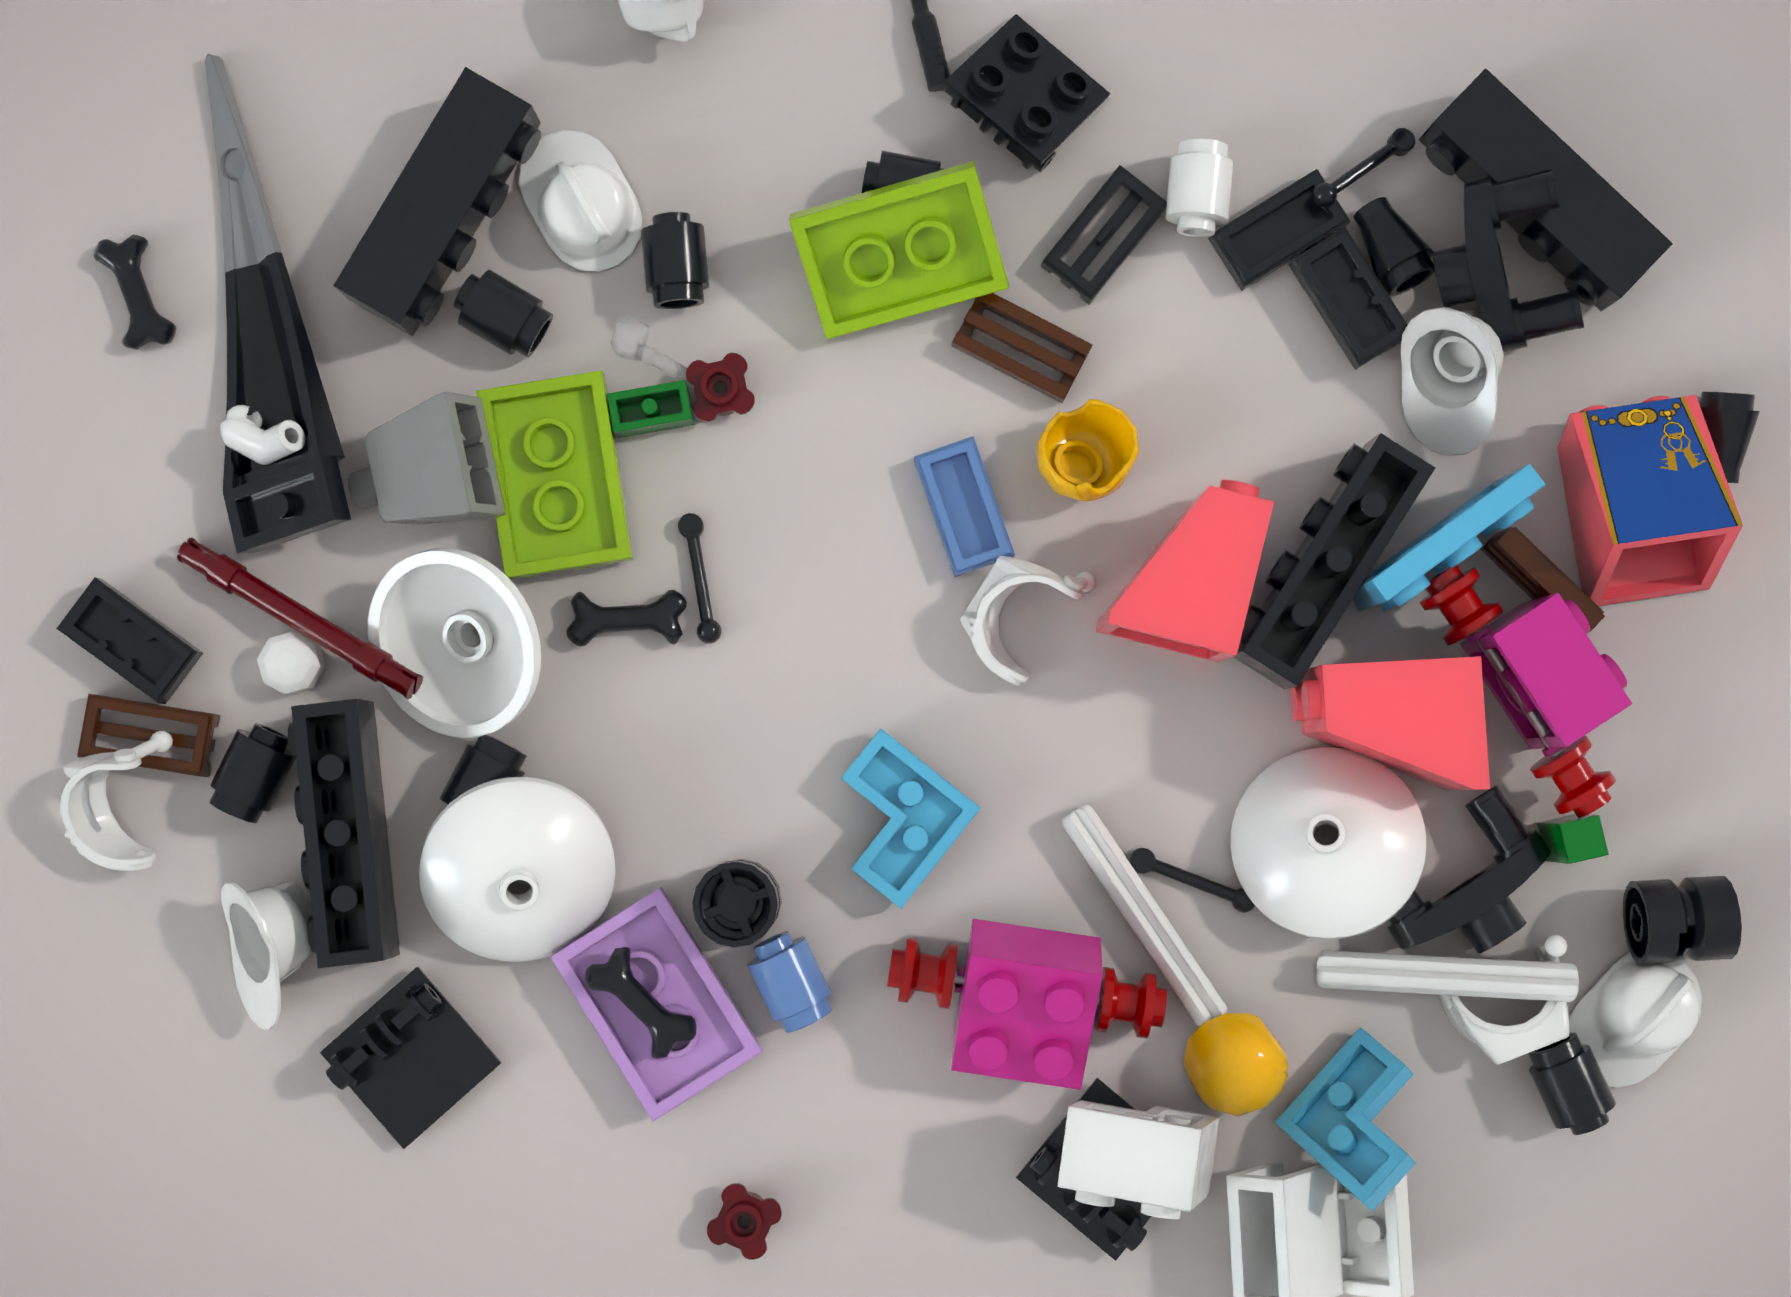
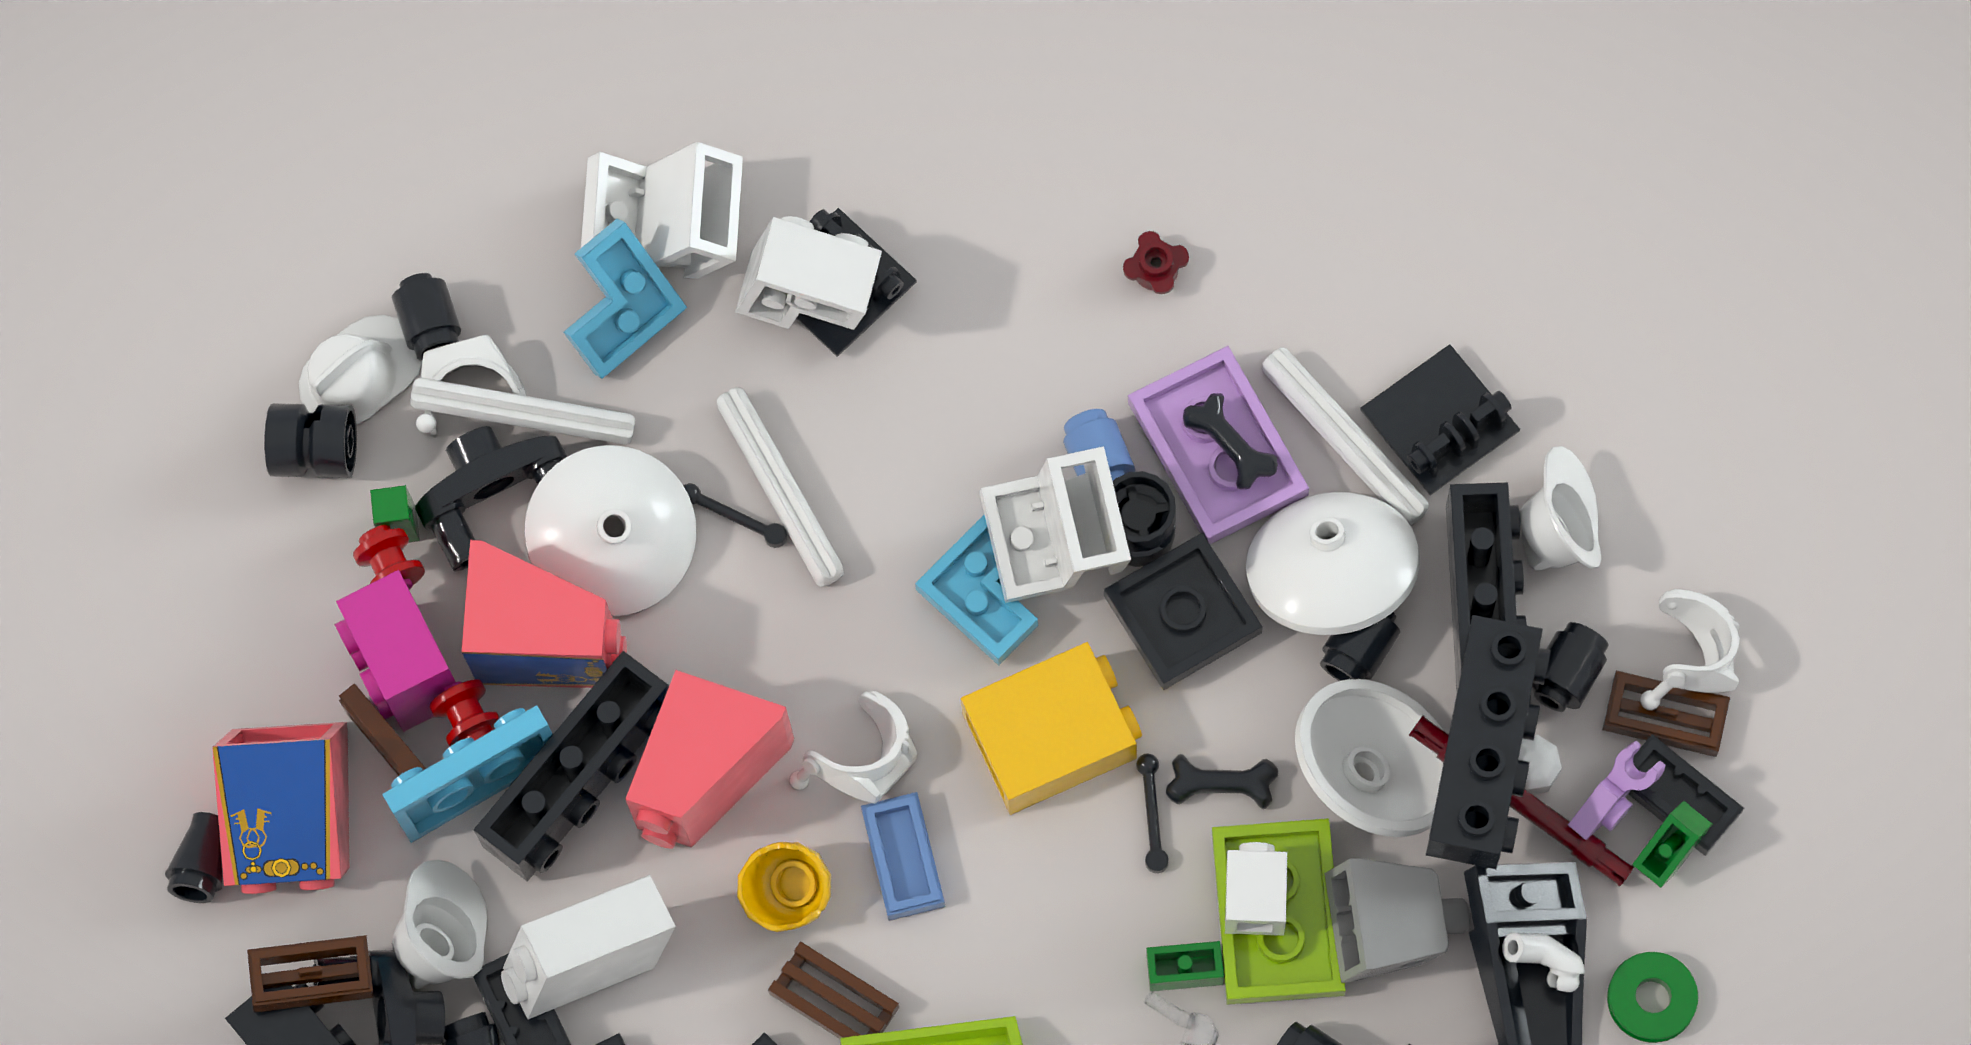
camera: 165 degrees left, 15 degrees down
dark red plate [686,353,755,422] -> none
dark pink brick [887,919,1167,1090] -> none
yellow hair [1183,1013,1289,1117] -> none
none -> reddish brown tile [247,935,374,1013]
none -> white brick [501,875,676,1019]
none -> yellow brick [960,642,1142,815]
none -> white piece [979,446,1131,603]
none -> black plate [1104,533,1263,690]
none -> white brick [1225,842,1287,935]
none -> white axle [1262,347,1429,526]
none -> black brick [1426,615,1550,870]
none -> lavender plate [1568,741,1665,840]
none -> green piece [1607,952,1698,1043]
none -> green piece [1632,801,1712,888]

